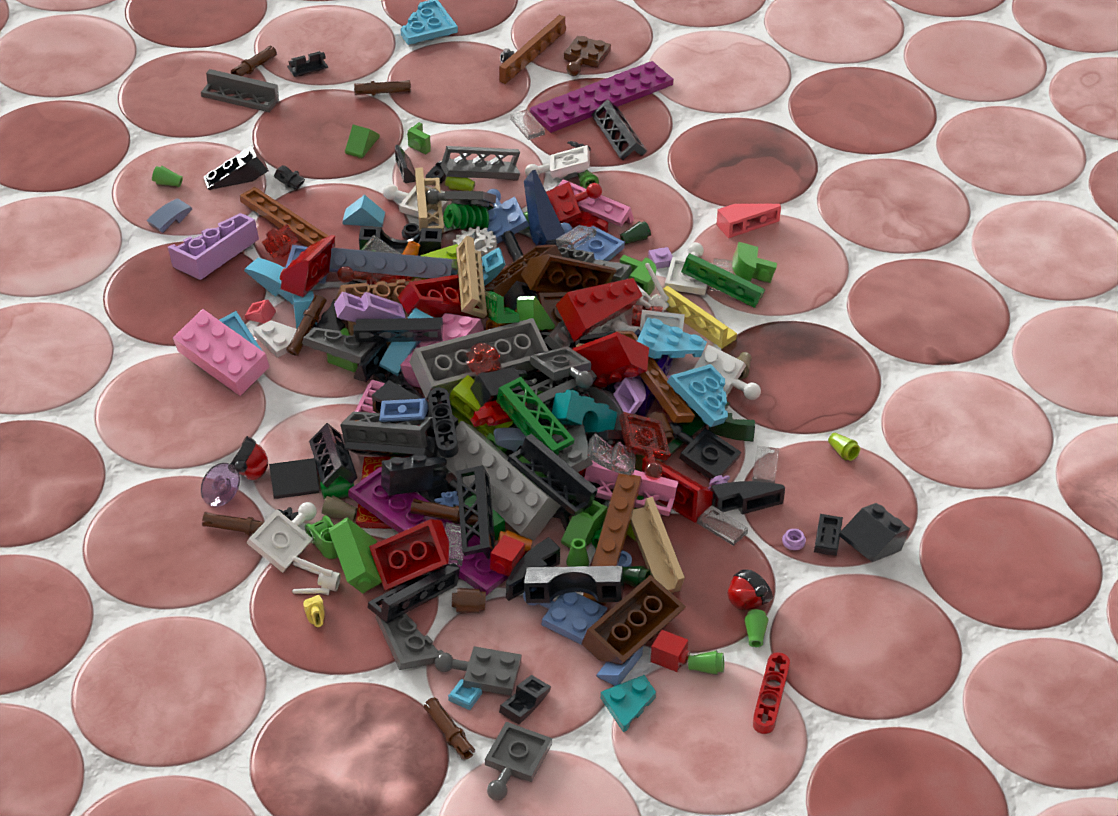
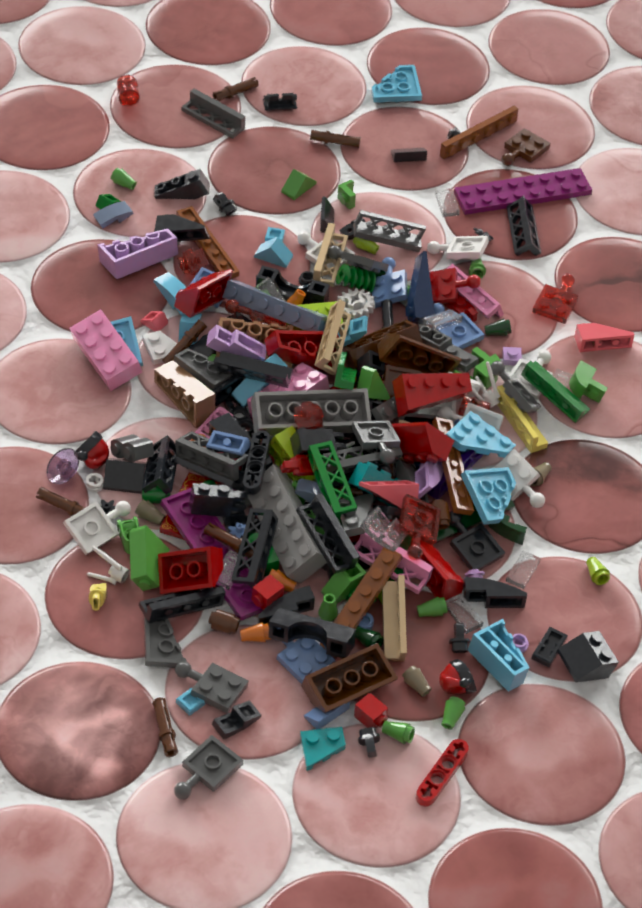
camera: 15 degrees right, 5 degrees up
none -> white bush [86,473,104,492]
none -> green slope [96,194,121,210]
none -> dark grey brick [110,434,154,462]
none -> clear red wheel [117,75,140,106]
none -> black slope [154,214,210,242]
none -> medium nougat wedge [154,360,216,428]
none -> orange cone [240,622,271,642]
none -> medium azure tile [265,227,285,242]
none -> black piece [358,727,380,758]
none -> coral slope [359,480,419,510]
none -> black slope [391,148,427,162]
none -> dark tan cone [402,665,432,697]
none -> bright green cone [416,597,448,618]
none -> black piece [449,623,470,653]
none -> medium azure wedge [468,619,530,692]
none -> dark grey plate [491,361,542,413]
none -> clear red plate [532,273,579,324]

